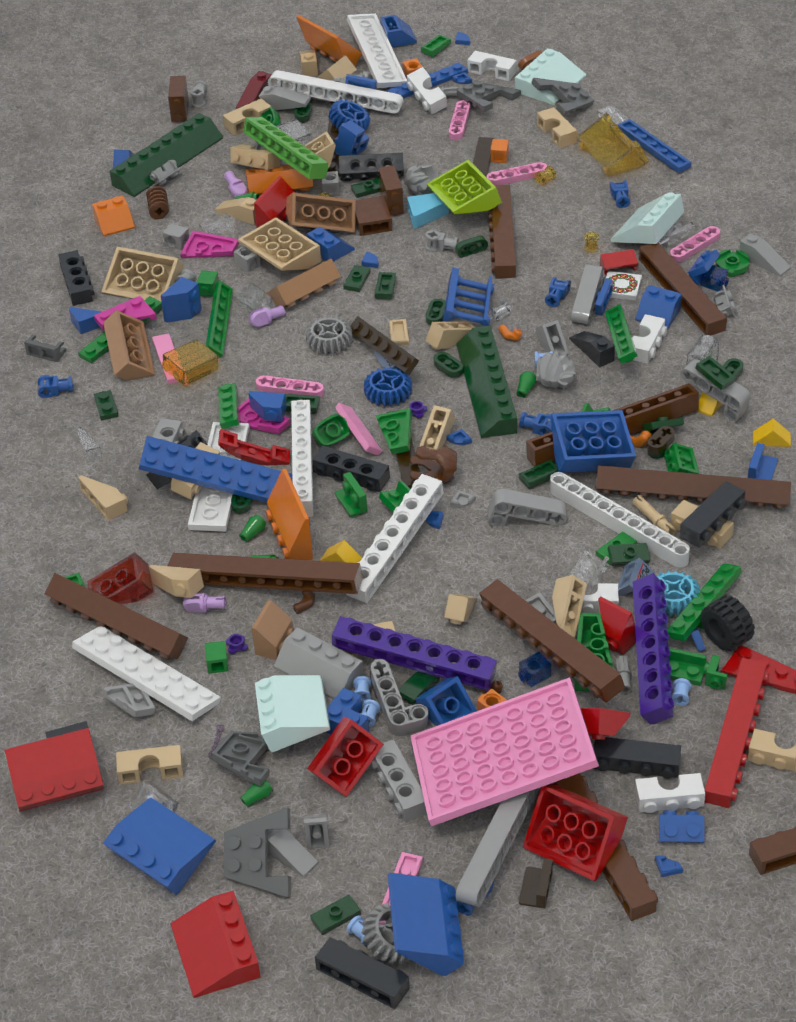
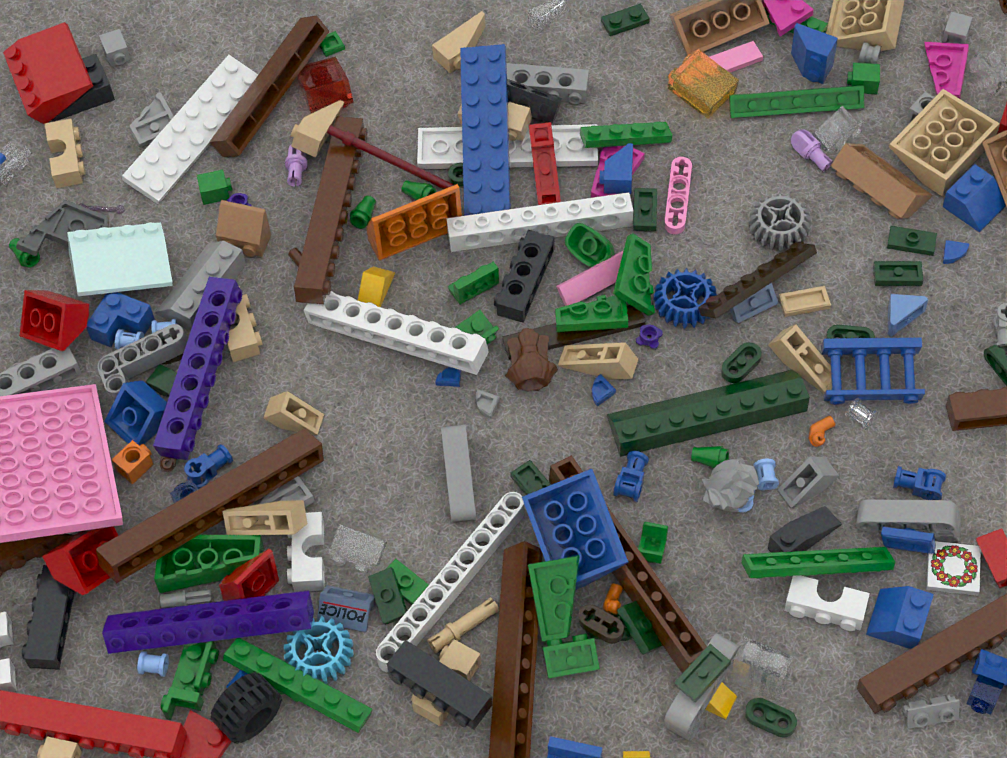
camera: 85 degrees right, 15 degrees up
none -> light grey brick [99,29,131,67]
none -> blue connector [184,444,233,489]
none -> dark red bar [327,125,453,189]
none -> green wing [528,555,580,641]
none -> green wing [613,233,655,316]
none -> medium blue slope [888,294,928,337]

